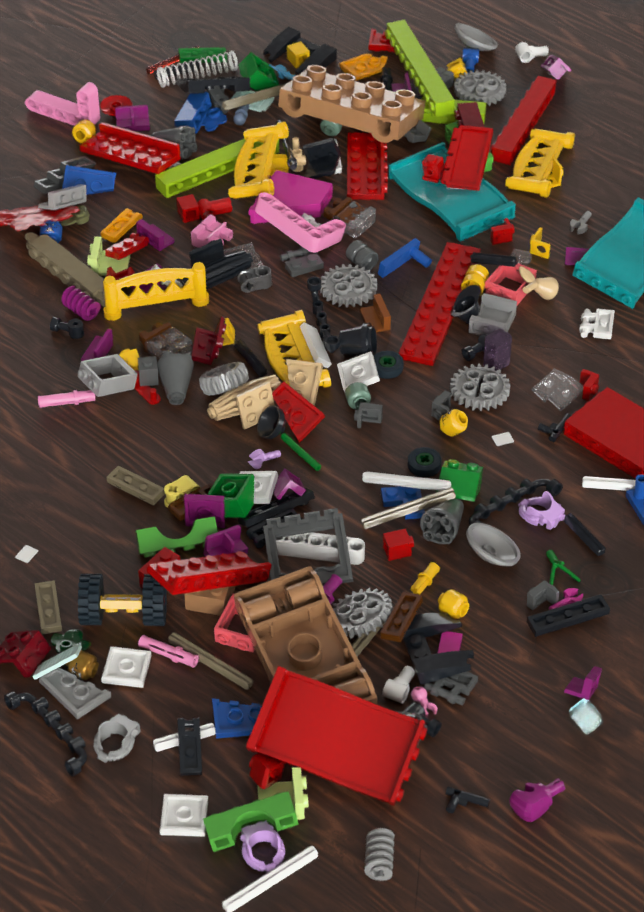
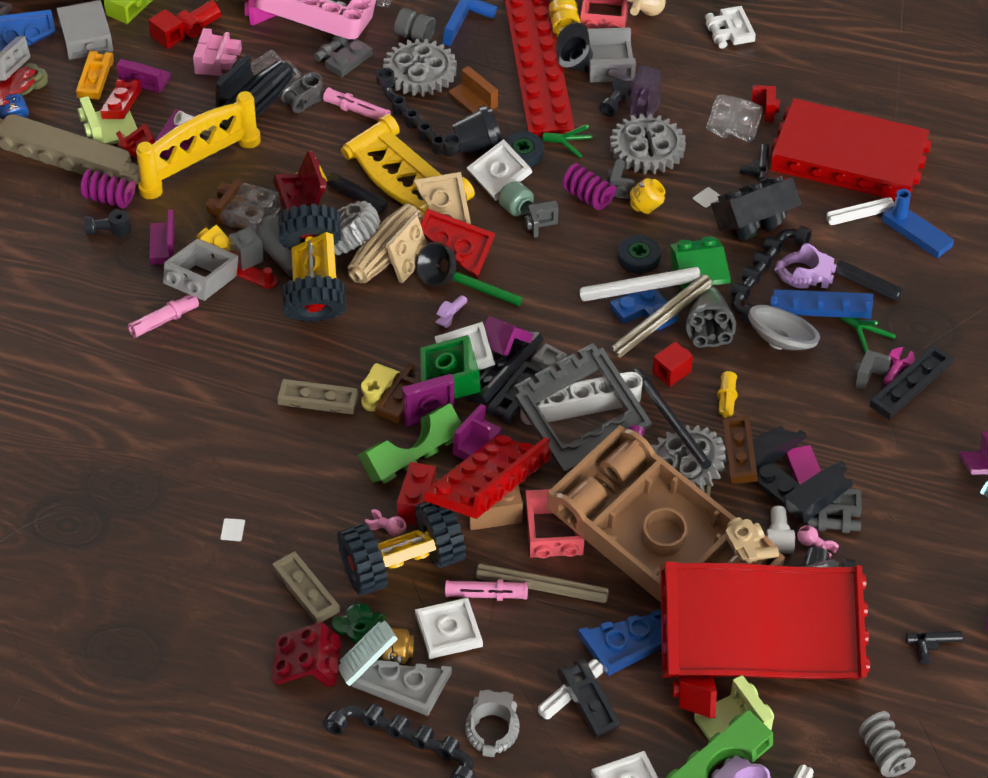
camera: 25 degrees left, 5 degrees up
white tile [300,322,332,368] -> none
yellow head [438,589,469,619] -> none
none -> light grey panel [56,0,113,60]
none -> black plate [278,204,346,322]
none -> bright pink pin [323,87,391,121]
none -> bright pink arm [365,509,407,537]
none -> light grey tile [531,343,567,368]
none -> green plant [543,124,593,158]
none -> magenta piece [562,163,616,210]
none -> black bar [633,368,711,469]
none -> black piece [710,175,802,242]
none -> tan piece [726,517,779,564]
none -> blue hinge [771,289,874,319]

